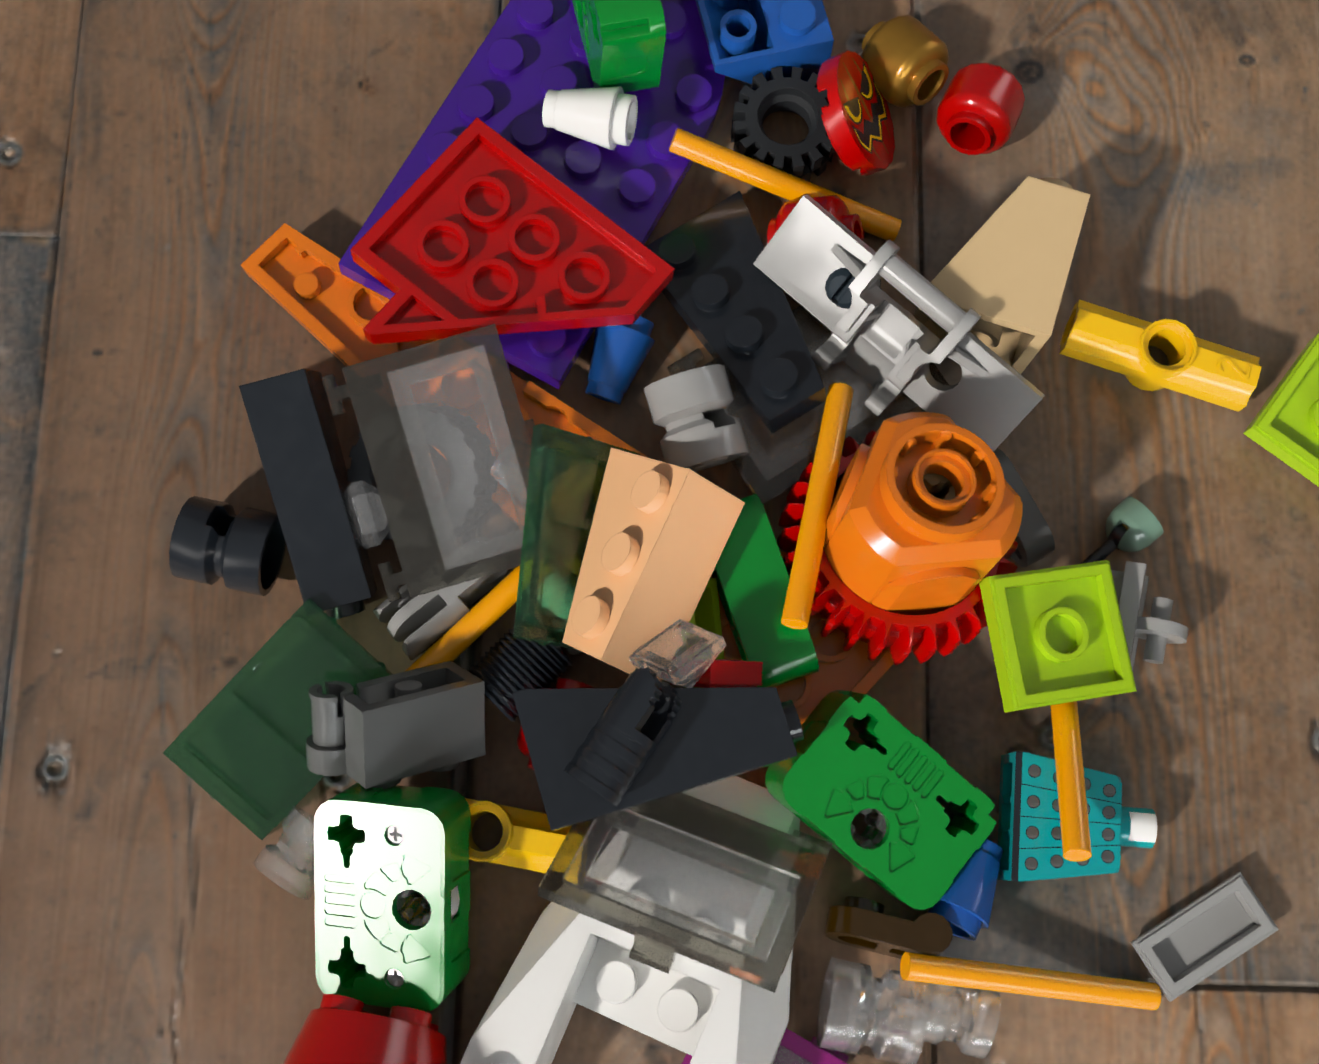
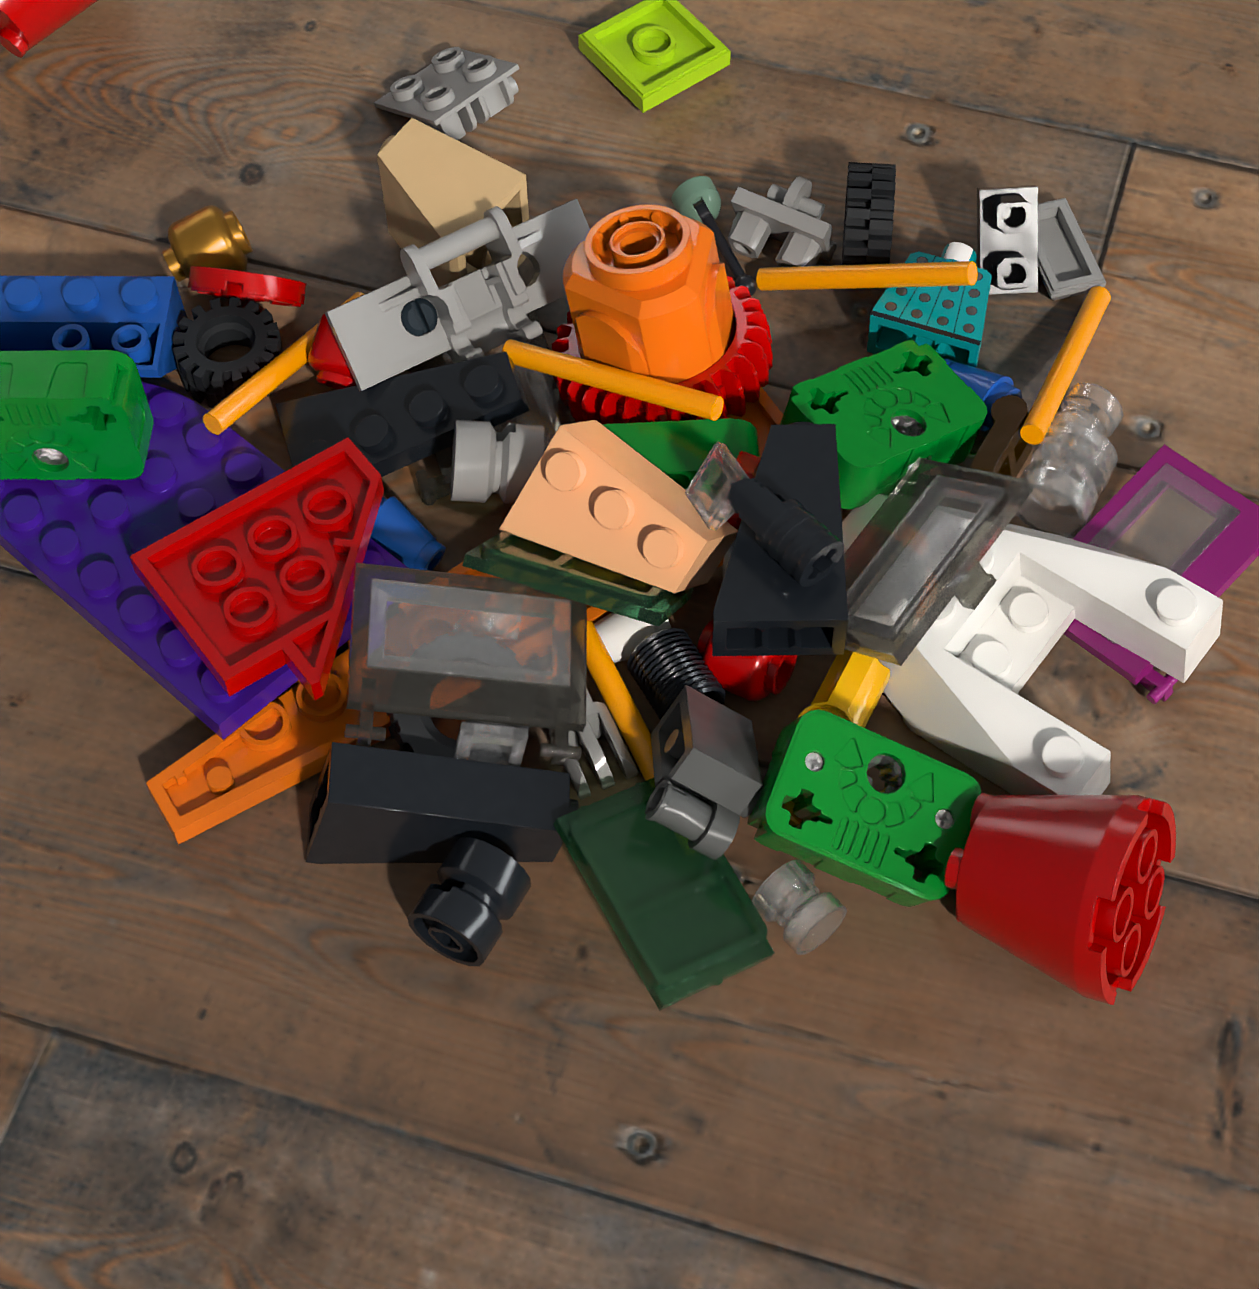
camera: 70 degrees left, 20 degrees down
white cone [542,86,638,150] -> none
red head [936,63,1025,155] -> none
lime plate [979,560,1137,713] -> none
yellow piece [1059,299,1262,412] -> none
none -> light grey hinge [374,47,519,141]
none -> black tyre [842,162,896,265]
none -> hips [977,185,1038,295]

